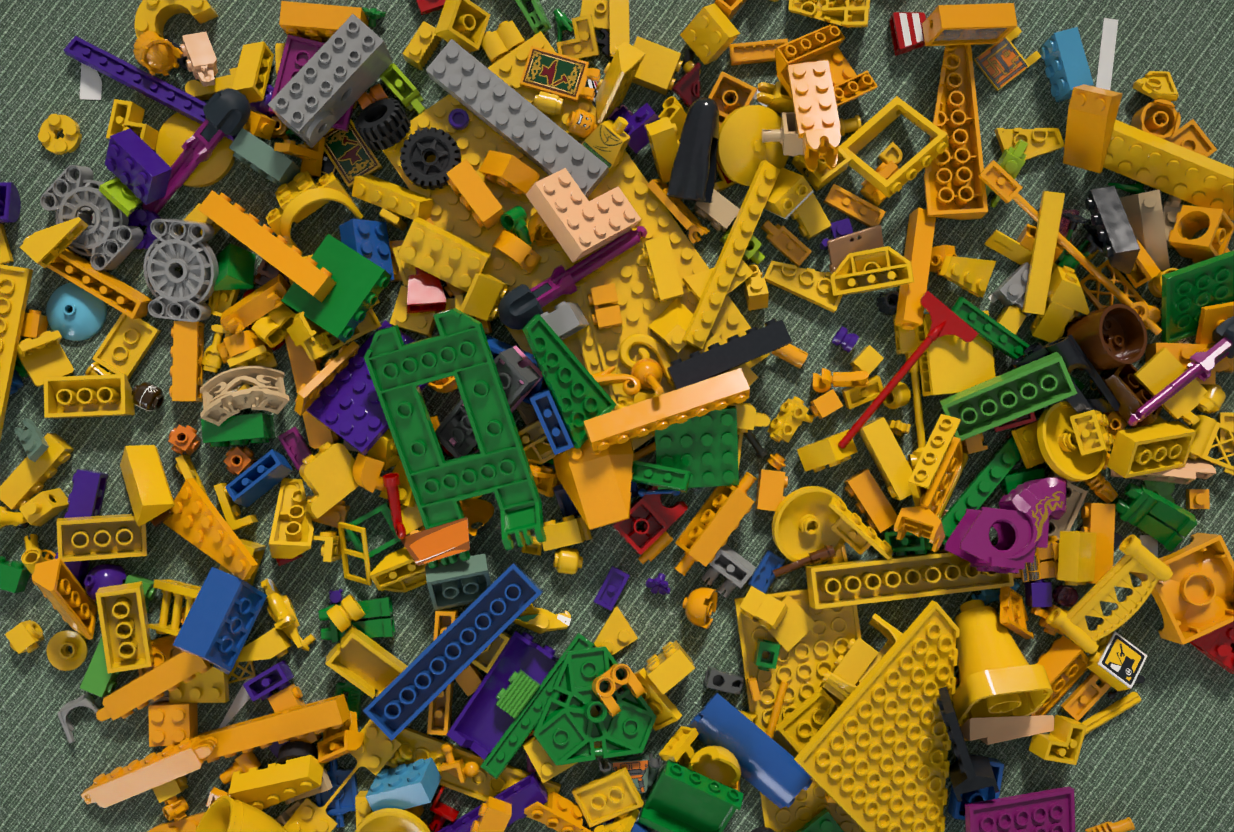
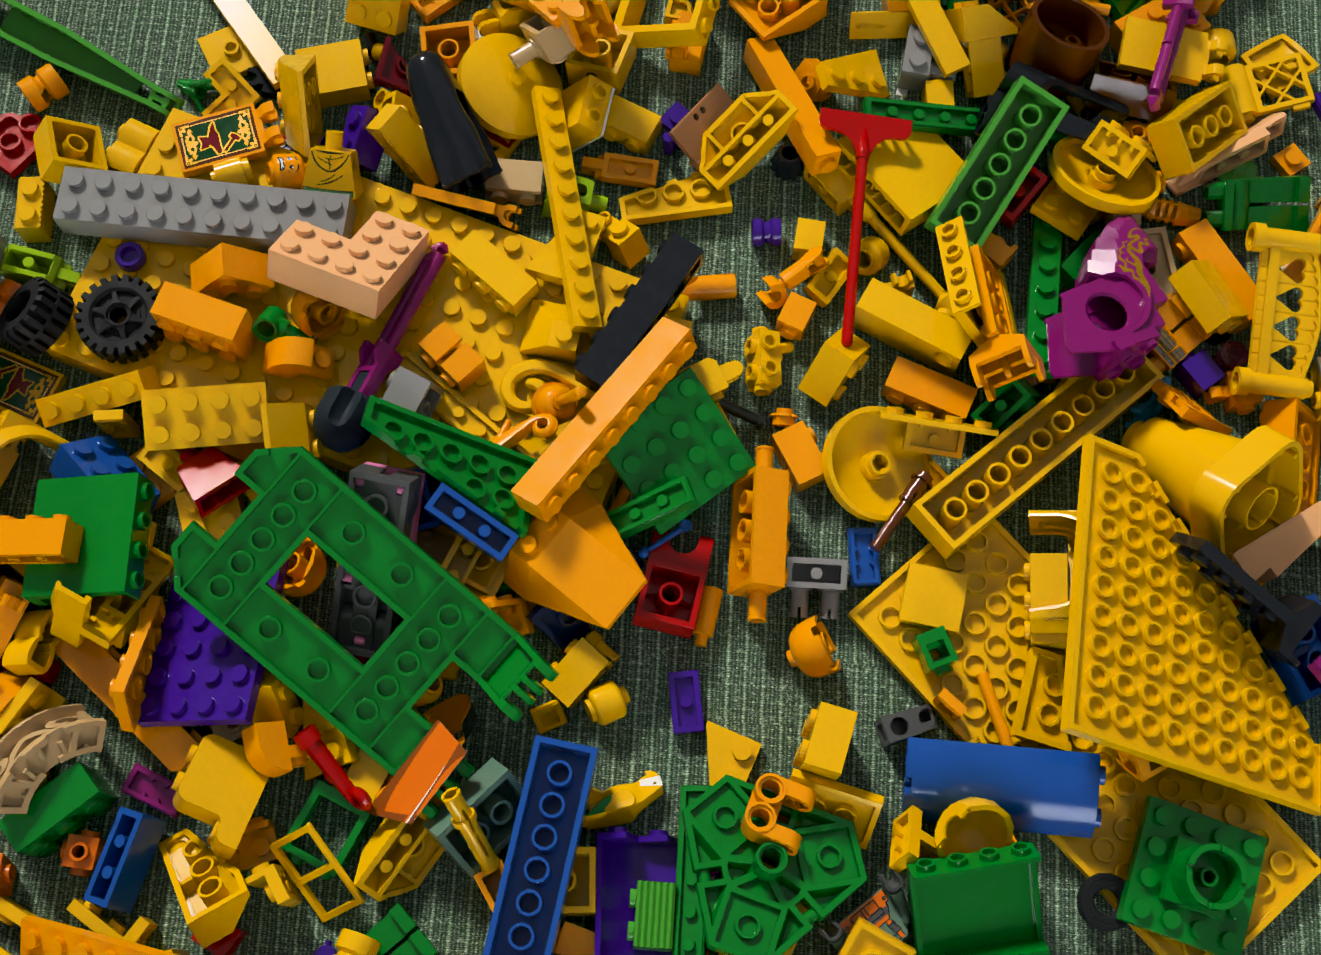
camera: 30 degrees left, 15 degrees down
dark purple plant [645,573,670,595] -> none
yellow brick [739,586,788,630] -> none
light orange plate [824,184,886,227] -> none
none -> yellow pin [441,787,500,873]

